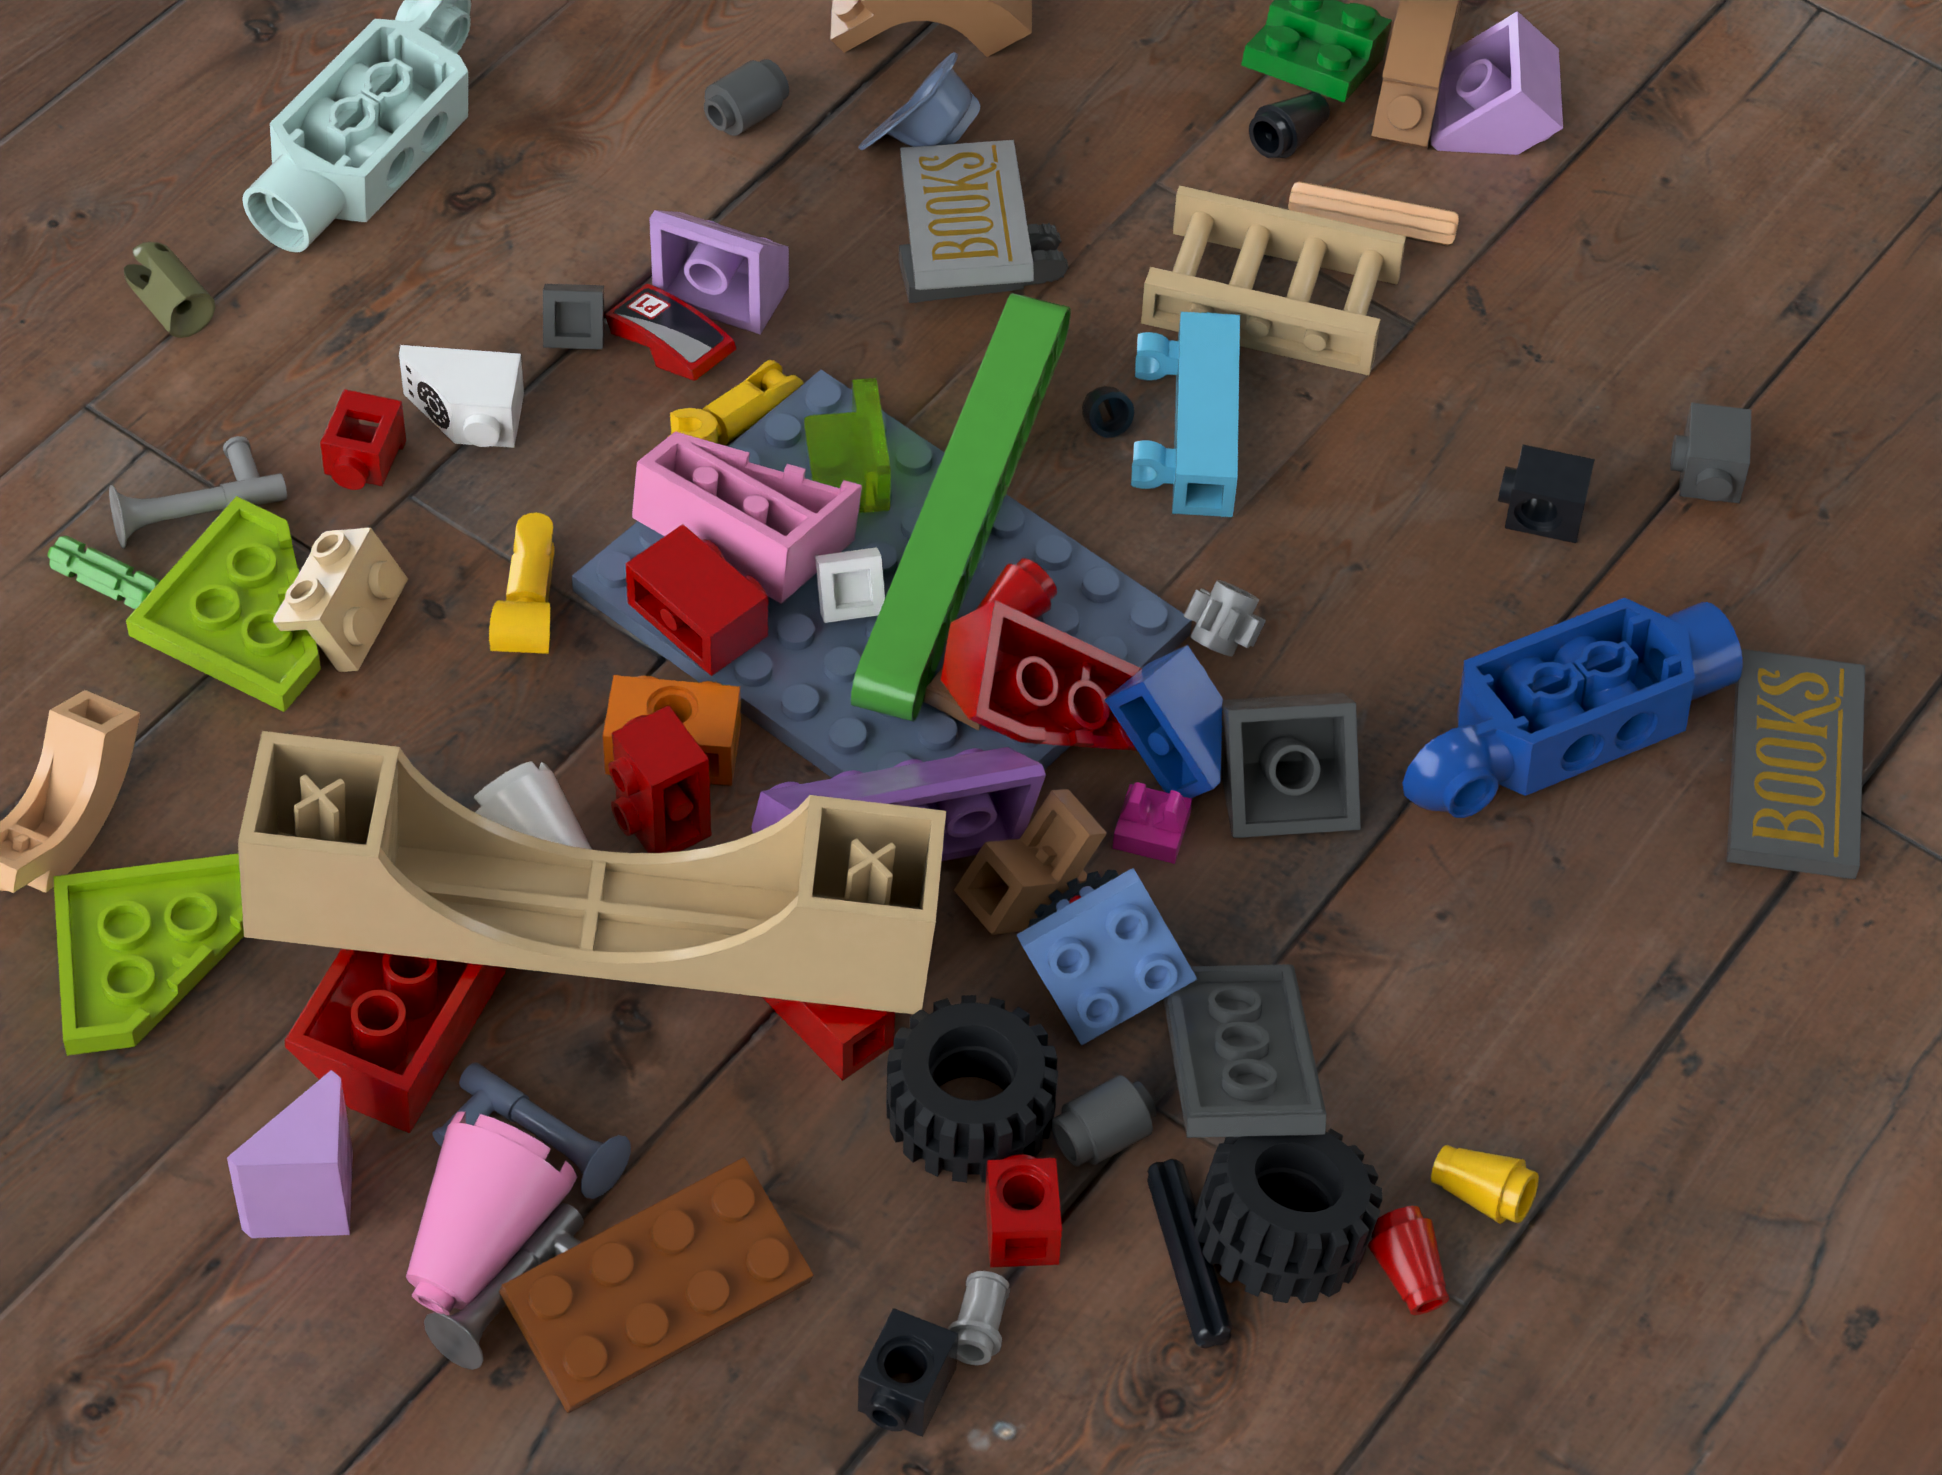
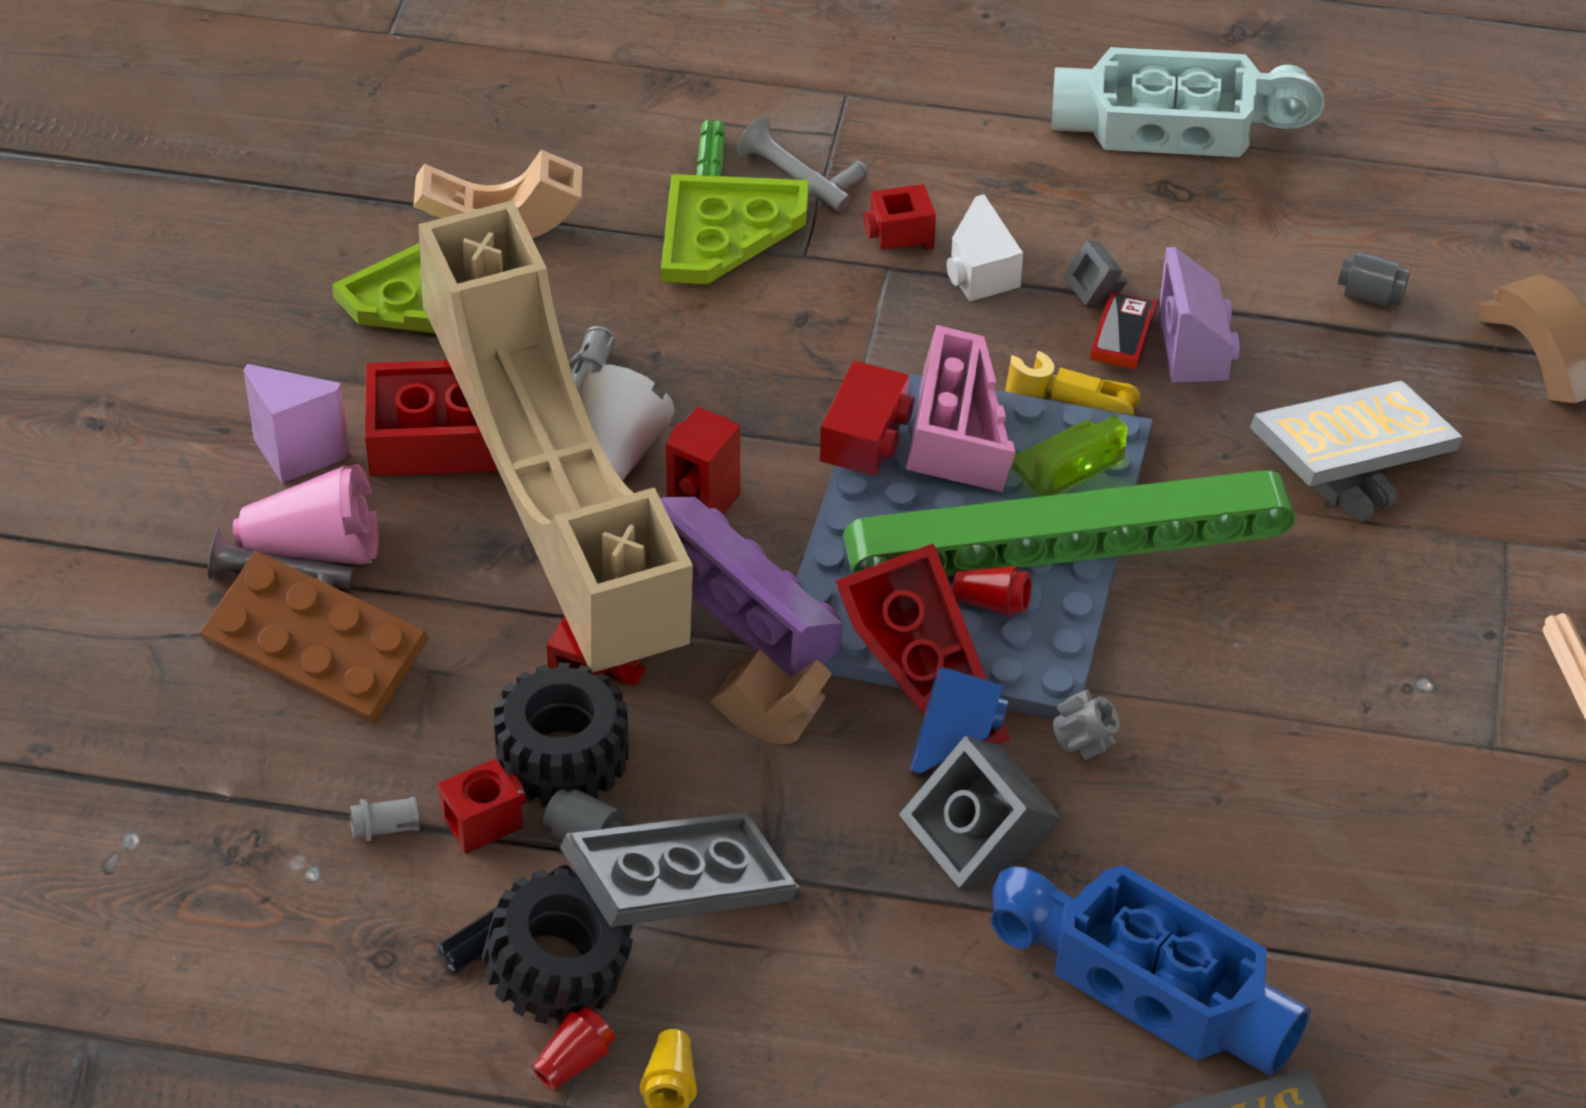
camera: 65 degrees right, 5 degrees down
olive piece [124,241,216,338] -> none
tan bracket [273,528,408,672] -> none
sand blue piece [432,1062,631,1199] -> none
yellow piece [489,512,555,654] -> none
orange brick [603,675,741,786] -> none
white tile [815,547,885,623] -> none
sand blue piece [858,52,981,150] -> none
black brick [858,1308,958,1437] -> none
medium blue plate [1017,868,1197,1046] -> none
black hinge [1082,386,1134,438] -> none
dark pink tile [1112,782,1192,864] -> none
medium azure brick [1131,312,1240,517] -> none
tan fence [1141,185,1406,376] -> none
black brick [1498,444,1595,543] -> none
dark grey brick [1670,403,1752,503] -> none

